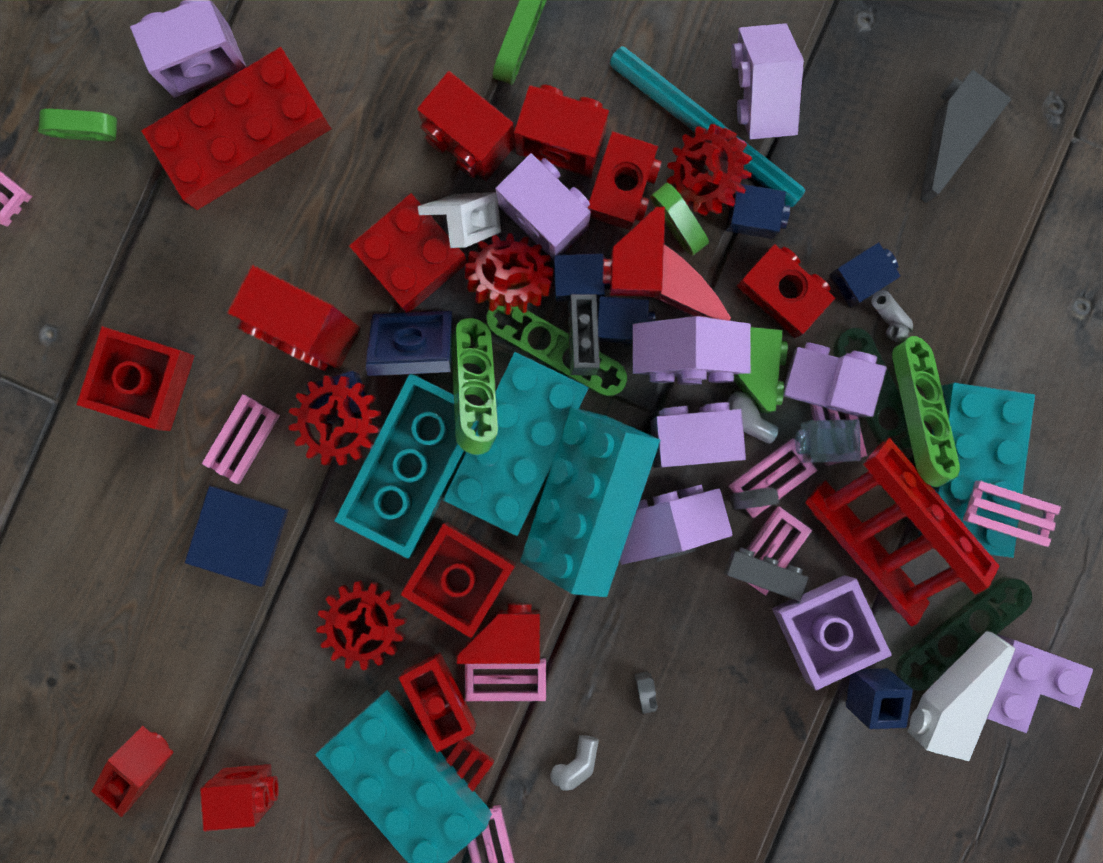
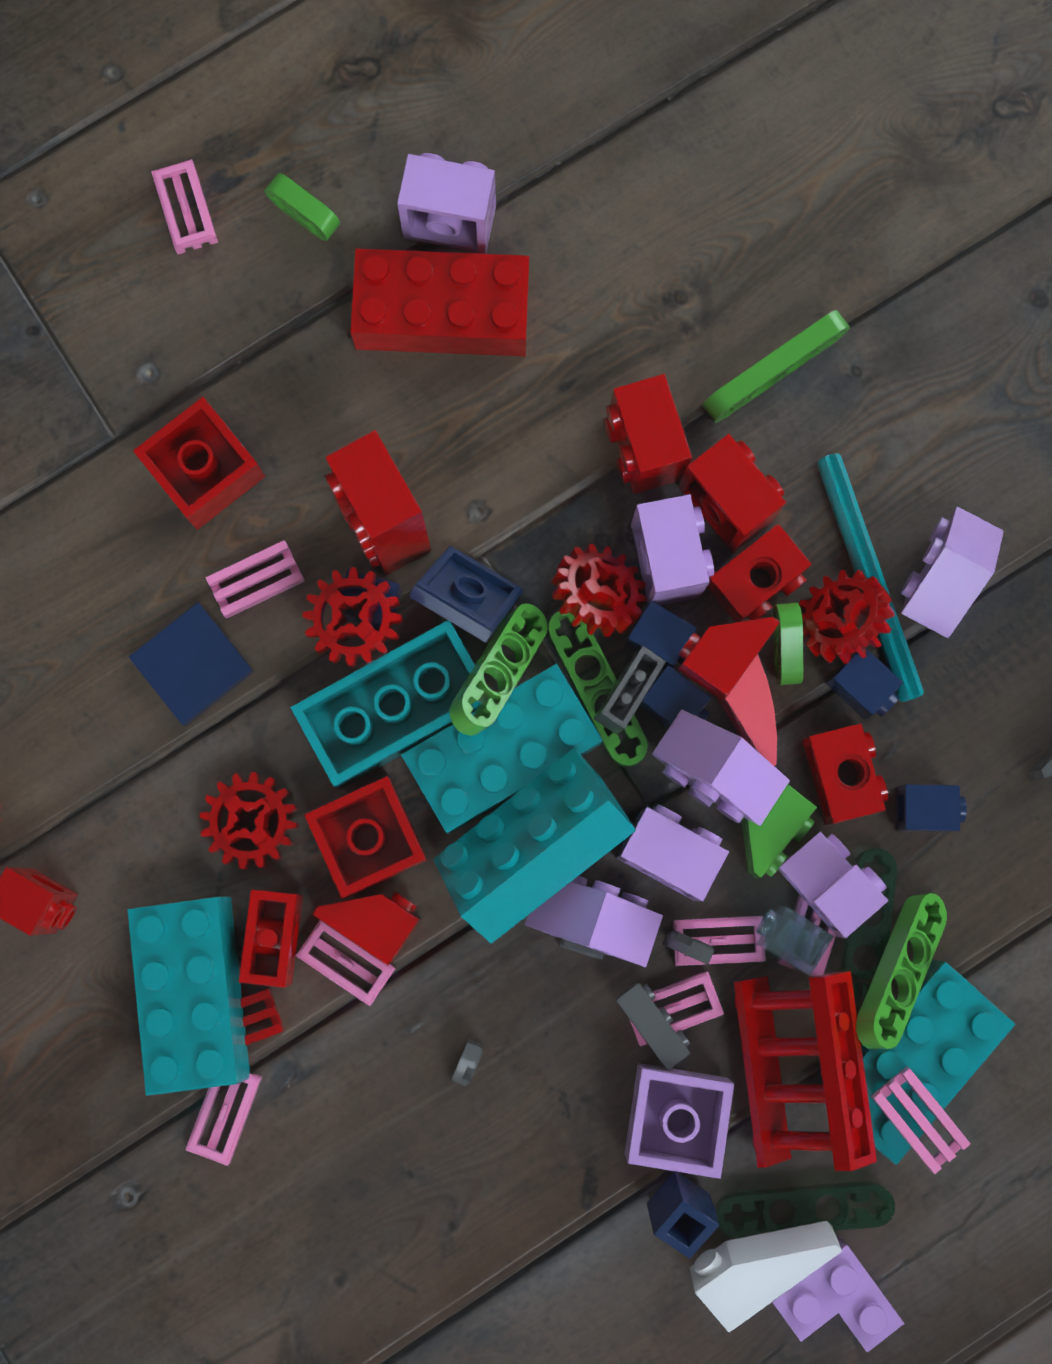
camera: 30 degrees right, 5 degrees down
red brick [349,193,468,313] -> none
white panel [418,192,501,248] -> none
light grey arm [550,735,599,791] -> none
light grey arm [728,391,778,444] -> none
light grey arm [871,290,913,343] -> none

